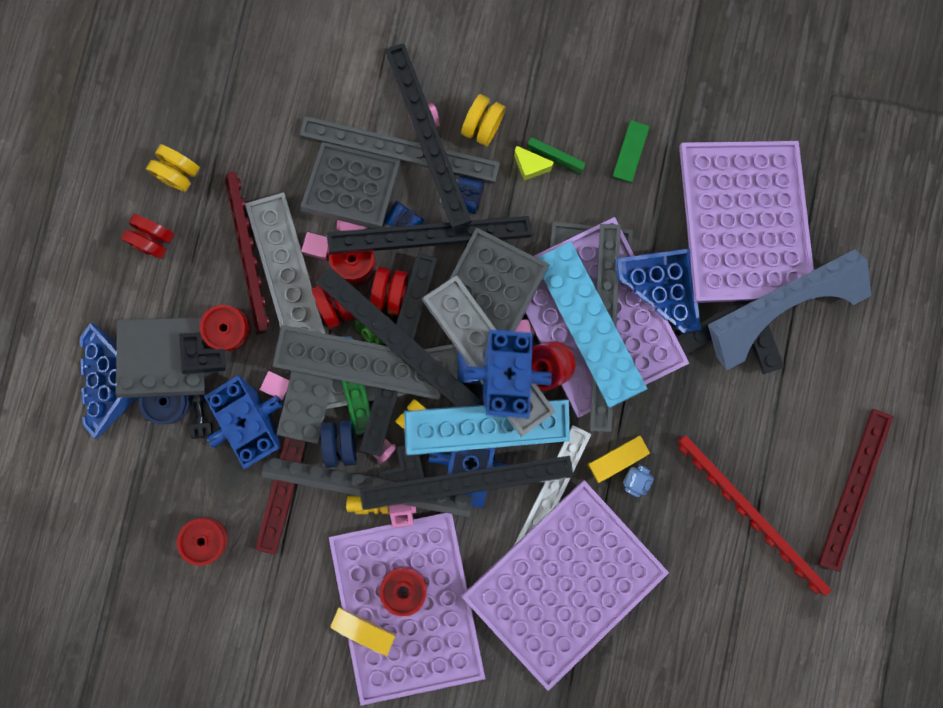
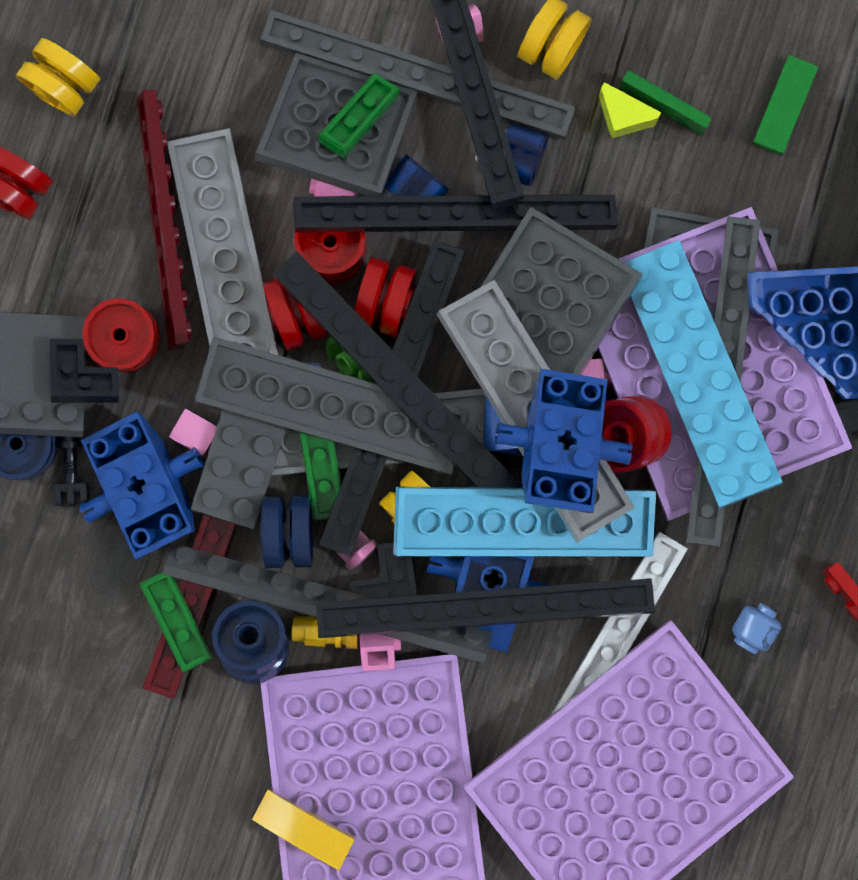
camera: 10 degrees right, 0 degrees up
red wheel [177,517,228,566] -> none
bright pink brick [302,232,329,261] -> none
red wheel [379,566,428,617] -> none
yellow slope [587,436,650,483] -> none
none -> green tile [139,572,213,673]
none -> dark blue wheel [212,600,290,684]
none -> green tile [318,72,401,158]

